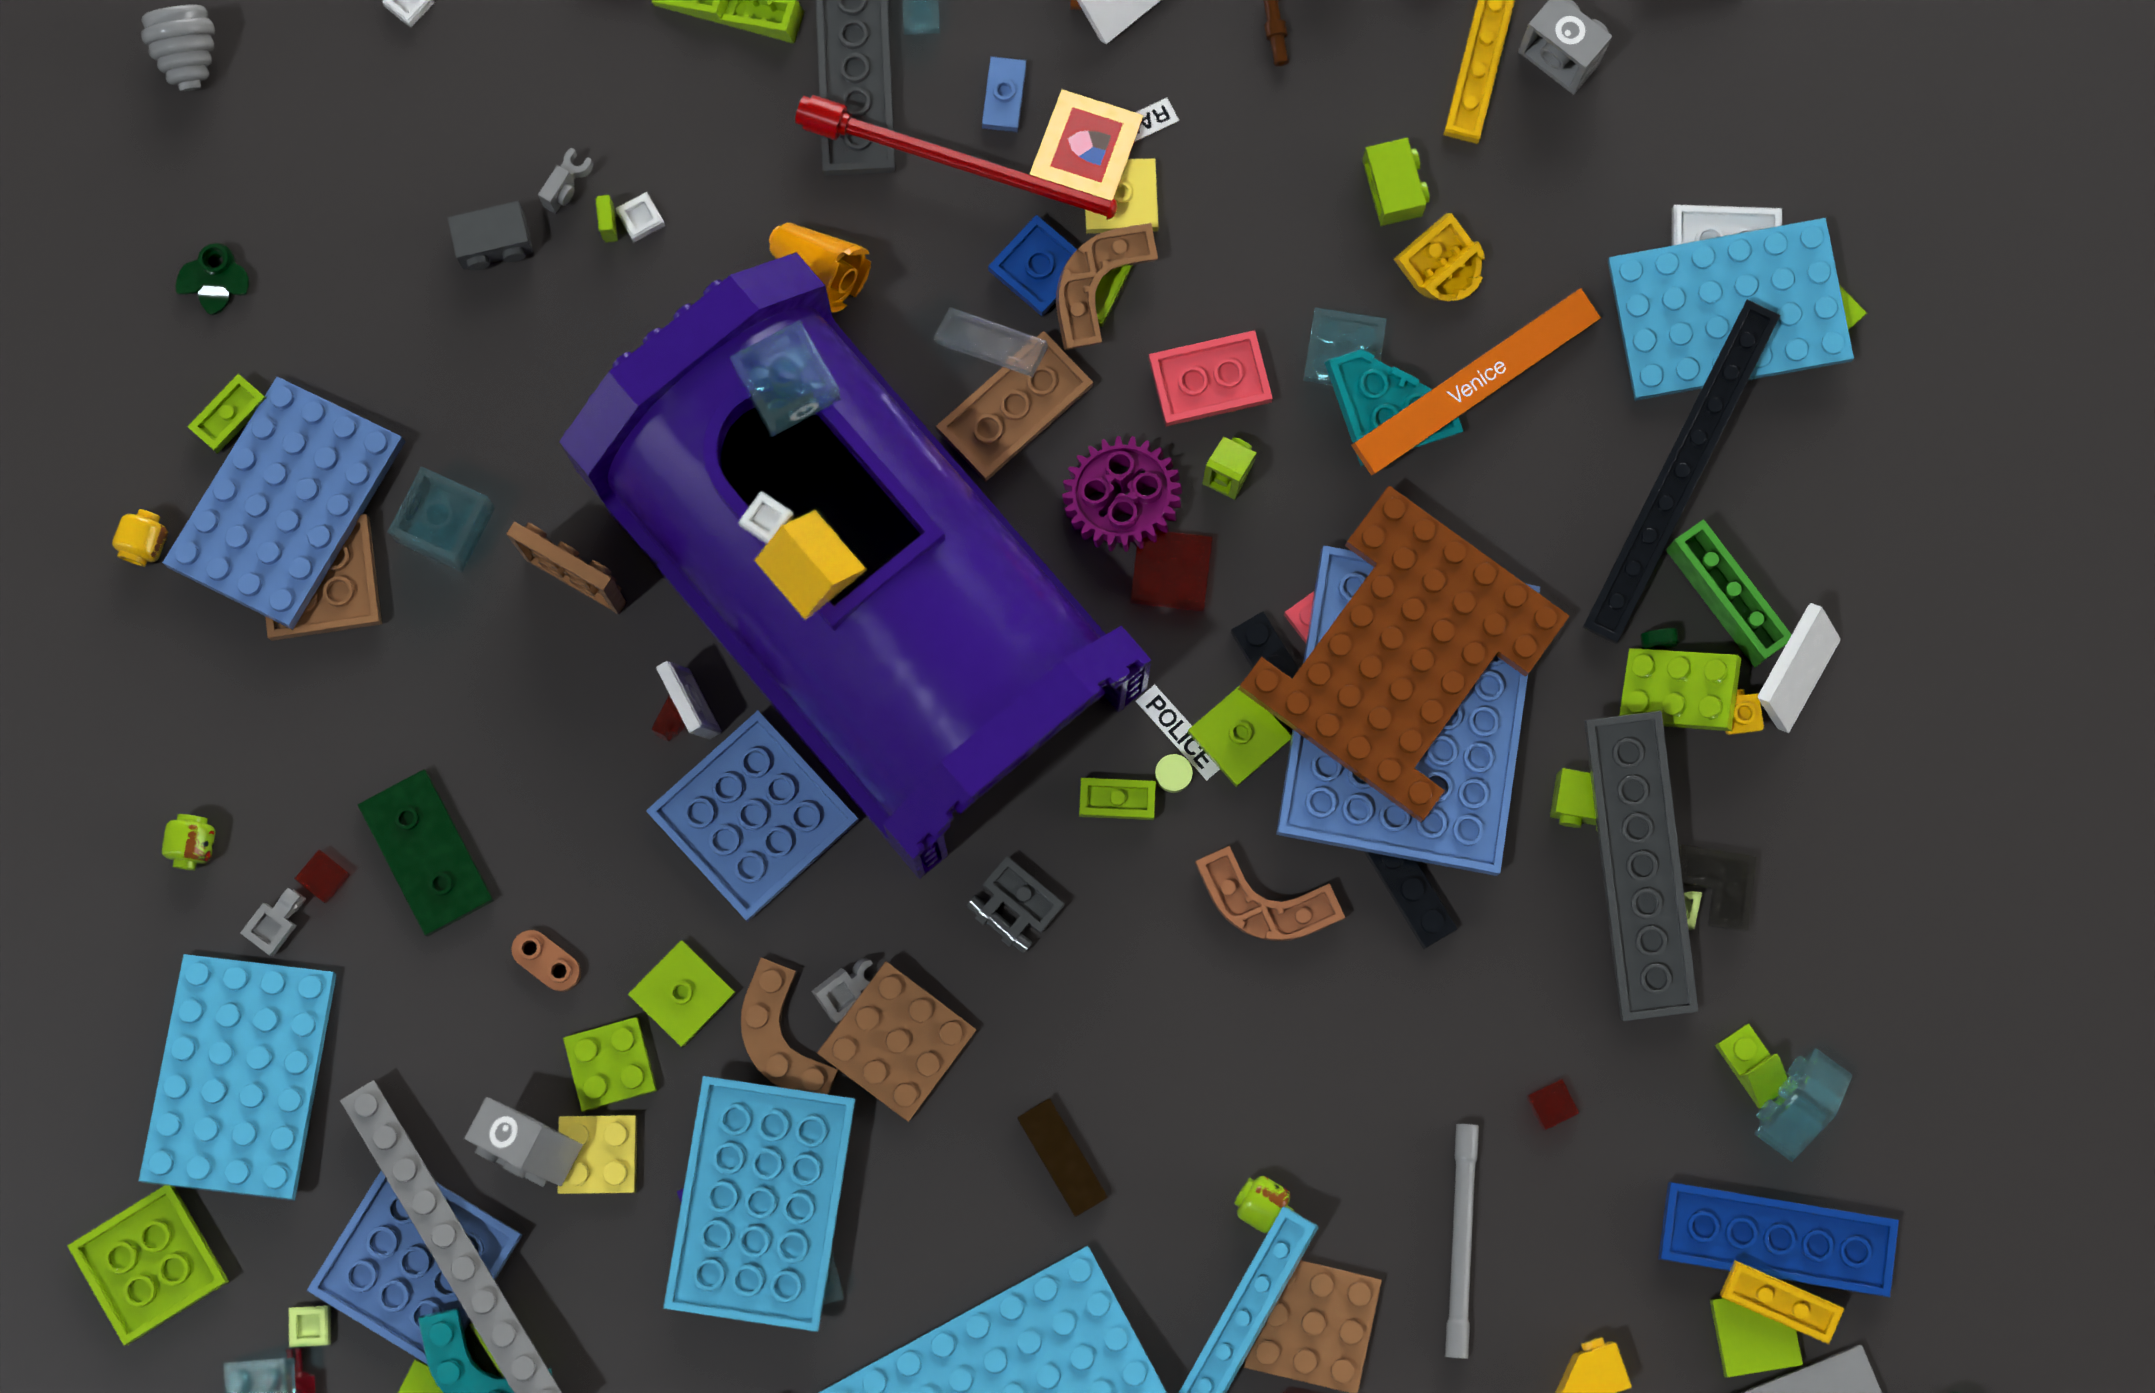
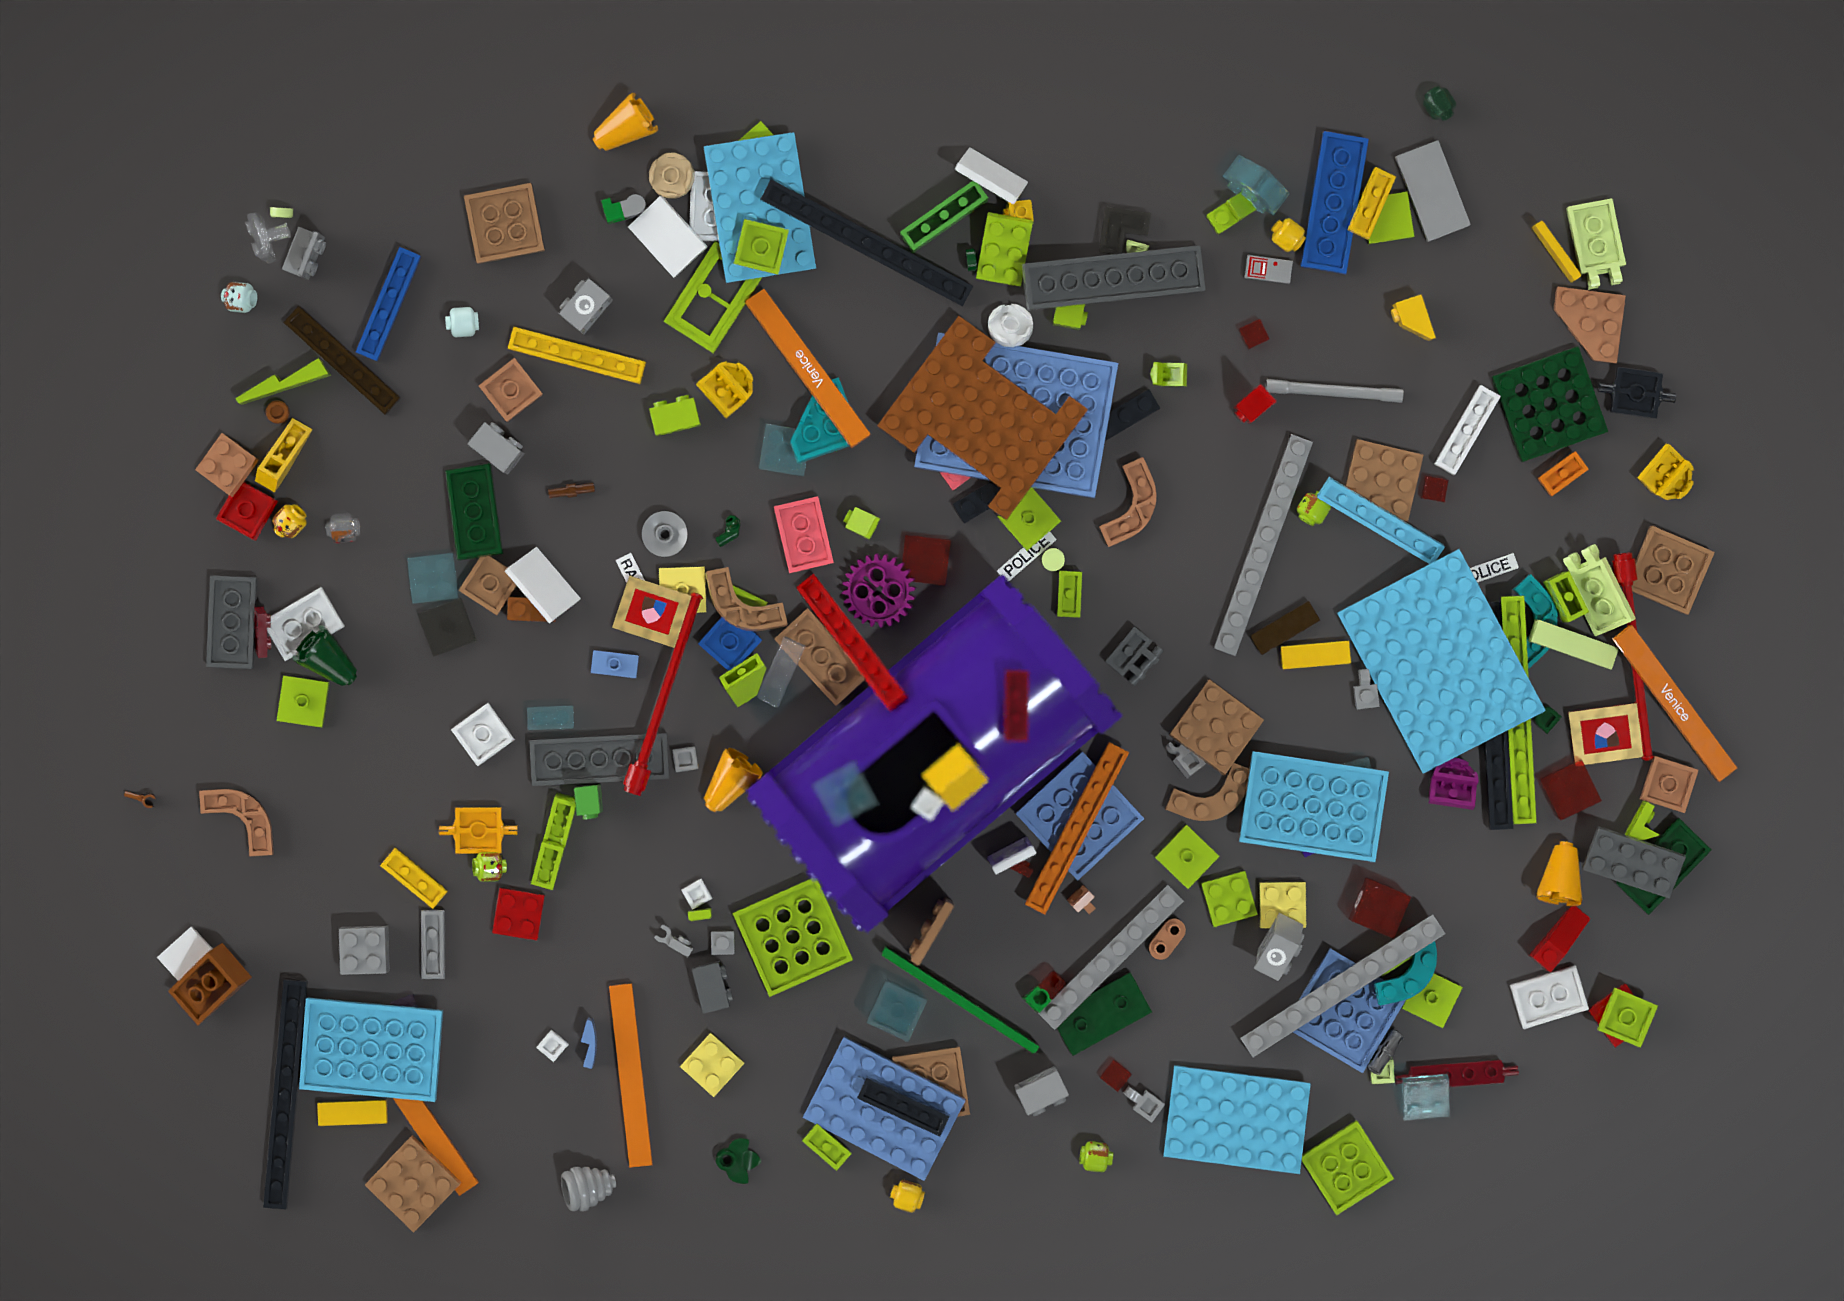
camera: 85 degrees left, 10 degrees up
none -> bright green brick [574,784,603,819]
none -> medium blue slope [581,1018,597,1069]
none -> light orange cone [593,92,658,151]
none -> leg [601,194,647,224]
none -> orange tile [609,983,653,1168]
none -> white tile [628,196,708,278]
none -> light grey dish [642,511,688,557]
none -> tan tile [649,153,695,199]
none -> lime door [663,241,762,354]
none -> light grey tile [672,746,699,772]
none -> light yellow plate [680,1032,745,1097]
none -> light grey plate [711,931,735,955]
none -> dark green arm [715,515,741,547]
none -> lime slope [719,653,766,707]
none -> lime plate [733,219,789,275]
none -> lime piece [733,878,853,997]
none -> red tile [796,573,908,712]
none -> black plate [857,1076,950,1137]
none -> green tile [882,946,1039,1054]
none -> white tile [988,304,1033,347]
none -> dark red plate [1004,670,1029,742]
none -> light grey brick [1014,1066,1069,1116]
none -> leg [1022,970,1067,1013]
none -> orange tile [1025,742,1129,915]
none -> light grey plate [1038,885,1184,1030]
none -> nougat tile [1067,885,1096,914]
none -> lime bracket [1150,362,1187,387]
none -> light grey plate [1214,434,1313,656]
none -> red slope [1234,384,1276,424]
none -> light grey tile [1244,255,1293,284]
none -> yellow head [1271,218,1306,252]
none -> yellow tile [1280,641,1351,669]
none -> clear red brick [1349,878,1411,939]
none -> light grey plate [1353,669,1380,709]
none -> flat silver pin [1368,1030,1404,1075]

